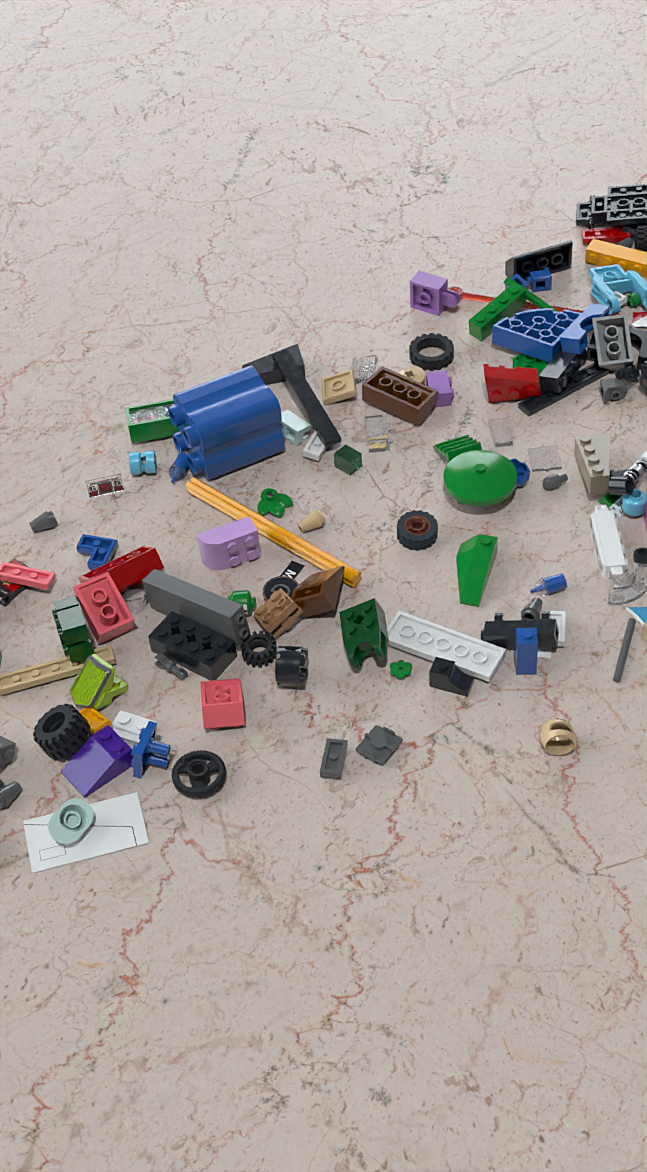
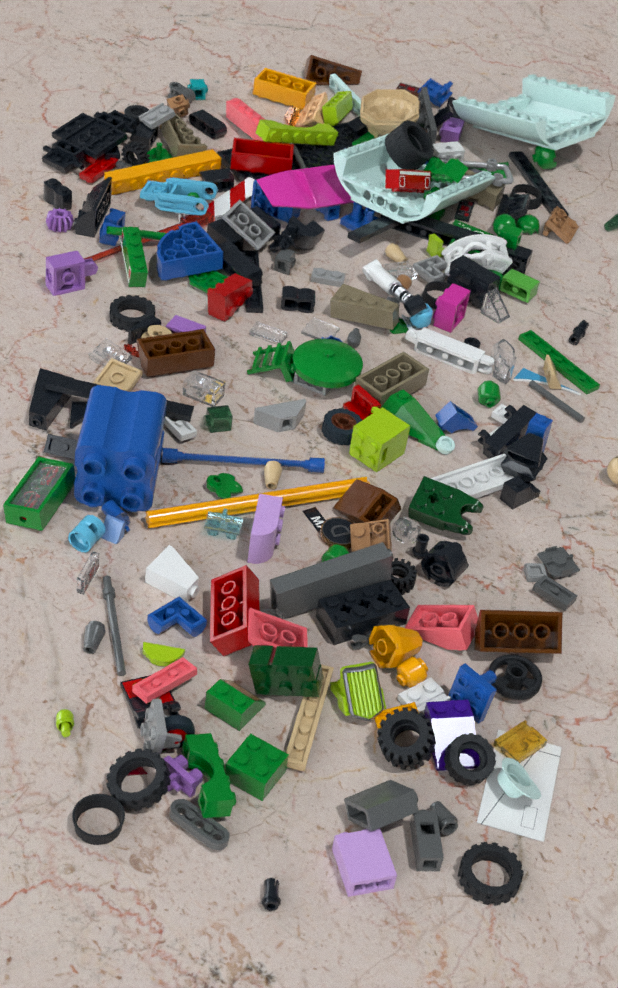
camera: 70 degrees left, 5 degrees down
green plant [390,660,412,679] -> none
dark grey cone [521,597,543,620] -> none
blue piece [530,573,567,597] -> none
blue arch [559,303,610,355] -> none
none -> black brick [44,178,72,211]
none -> medium lavender gear [46,208,74,232]
none -> black tile [70,401,87,429]
none -> medium blue slope [101,514,125,544]
none -> dark grey bar [102,575,126,676]
none -> black slope [128,315,161,345]
none -> lime tile [143,642,185,666]
none -> white slope [145,545,199,602]
none -> blue hose [162,448,325,473]
none -> clear light blue hips [204,508,243,540]
none -> green slope [205,679,266,731]
none -> light grey slope [253,399,306,432]
none -> black brick [281,286,315,313]
none -> light grey plate [311,268,346,287]
none -> red bracket [343,384,381,420]
none -> lime container [349,407,410,473]
none -> dark tan brick [355,352,429,407]
none -> light orange cone [369,625,423,668]
none -> clear head [392,516,421,545]
none -> light orange head [396,657,428,688]
none -> black pin [412,534,429,559]
none -> blue arch [435,401,478,433]
none -> light aqua tile [436,436,455,455]
none -> black tyre [444,733,496,786]
none -> reddish brown slope [474,609,563,654]
none -> green head [477,380,501,408]
none -> clear yellow plate [493,720,548,763]
none -> black piece [501,433,548,482]
none -> light grey tile [523,563,547,582]

